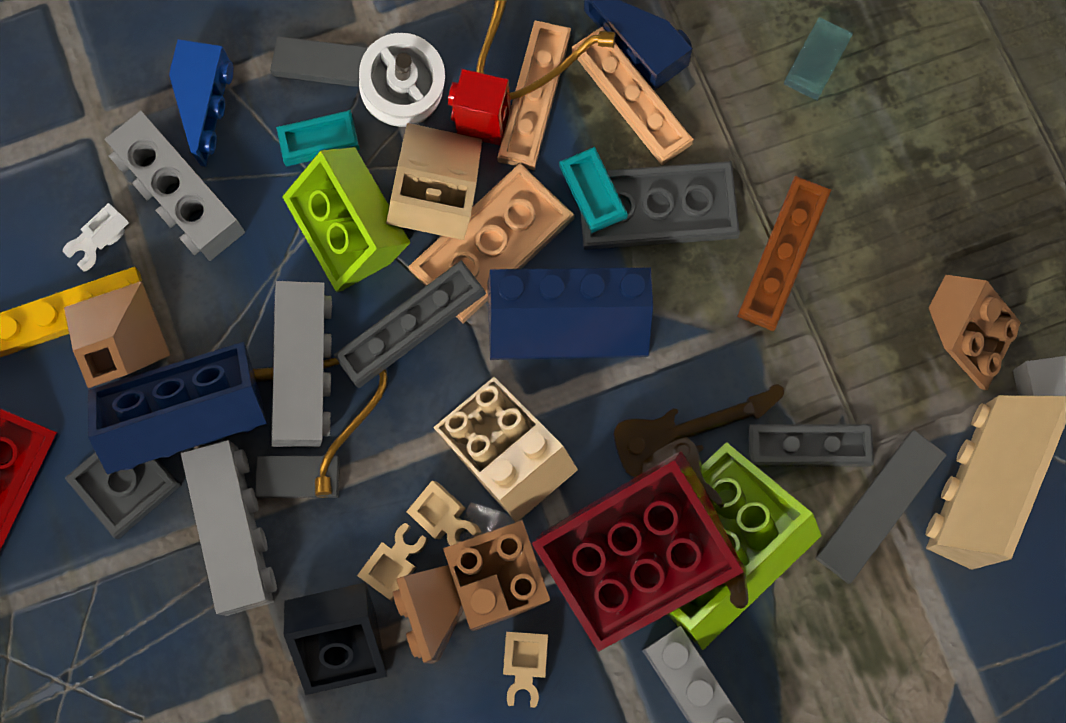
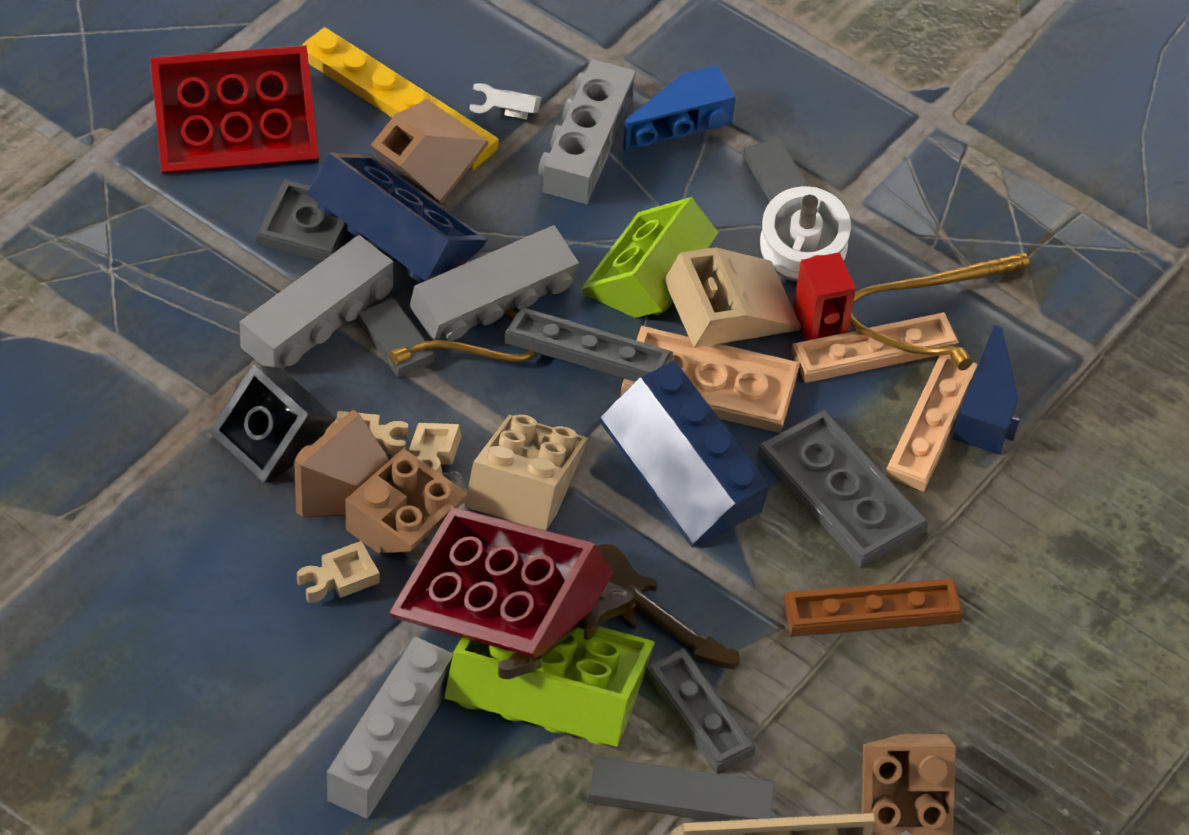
camera: 50 degrees right, 25 degrees down
teal tile [276,110,360,167] -> none
teal tile [559,147,628,234] -> none
clear light blue tile [784,17,853,101] -> none

